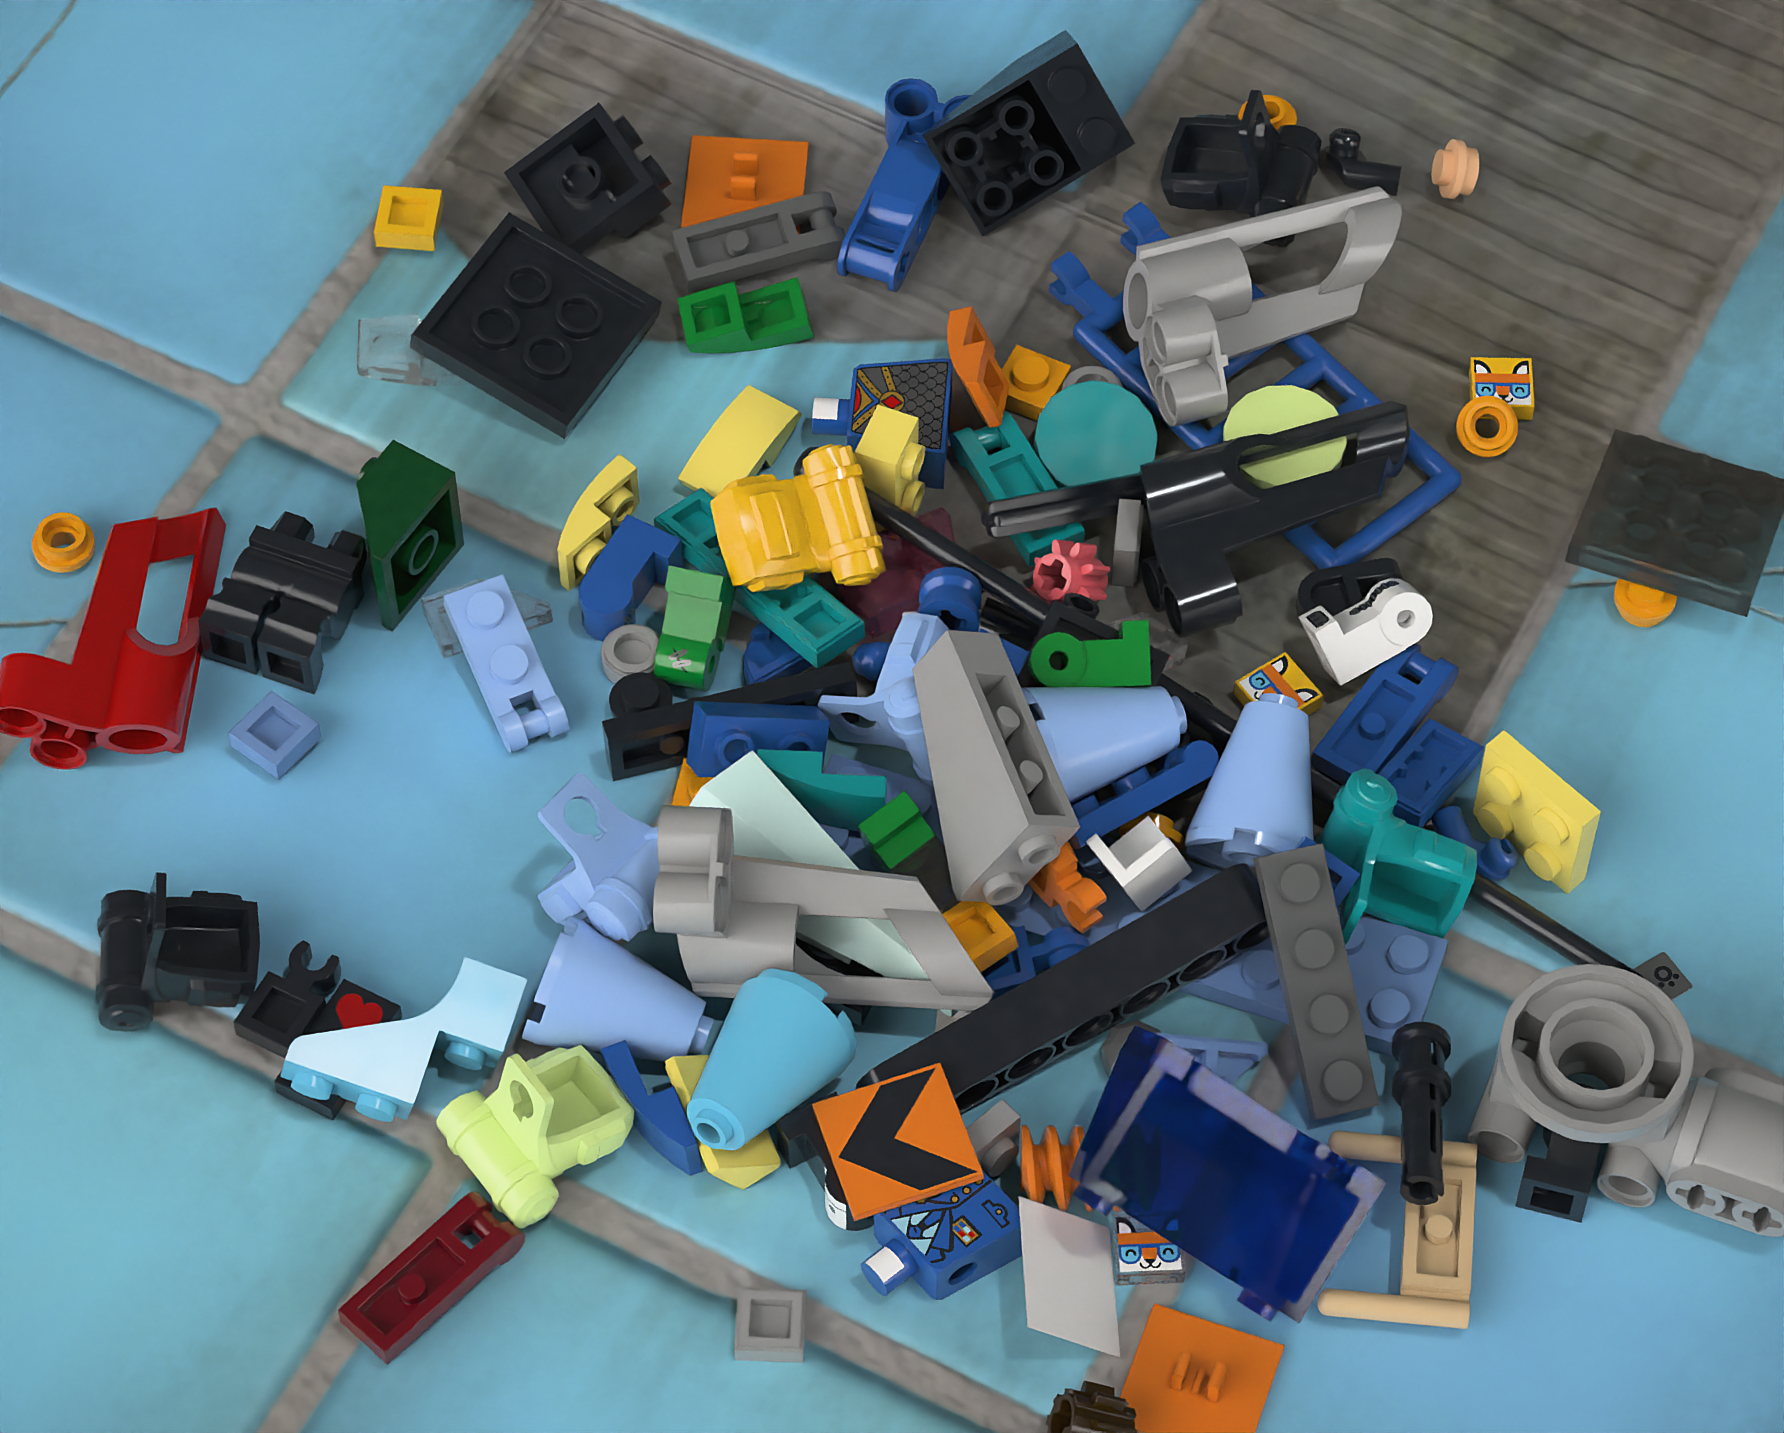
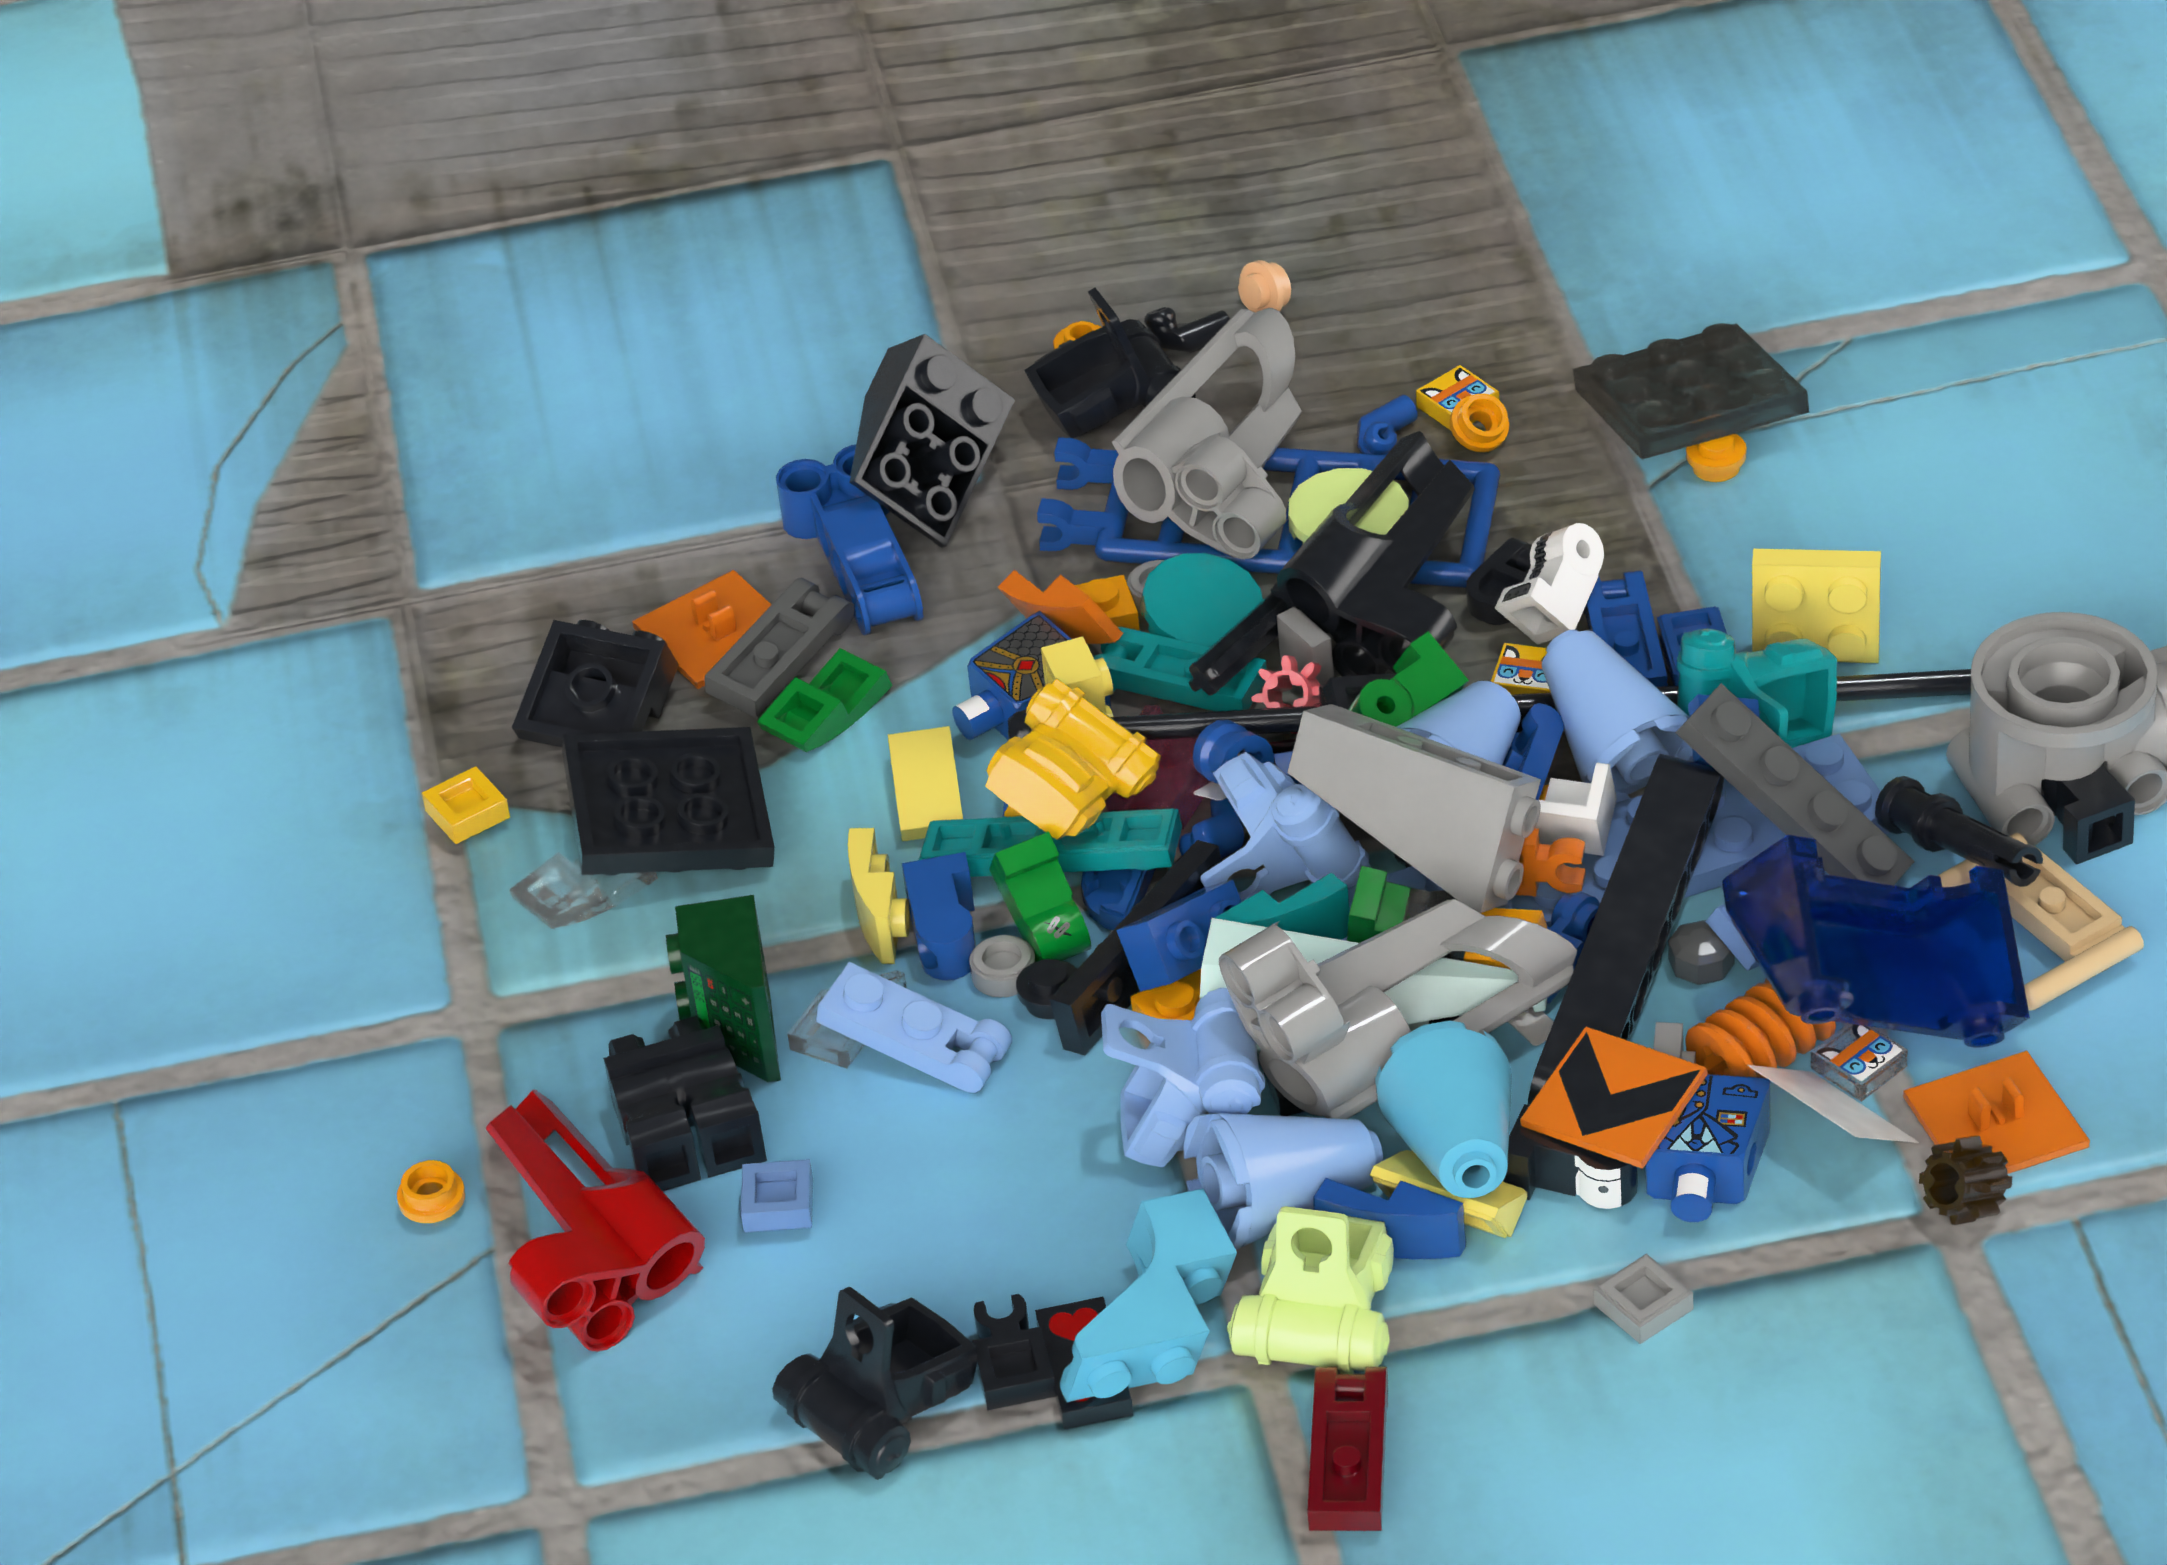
camera: 35 degrees left, 15 degrees down
none -> blue arm [1357,395,1418,455]

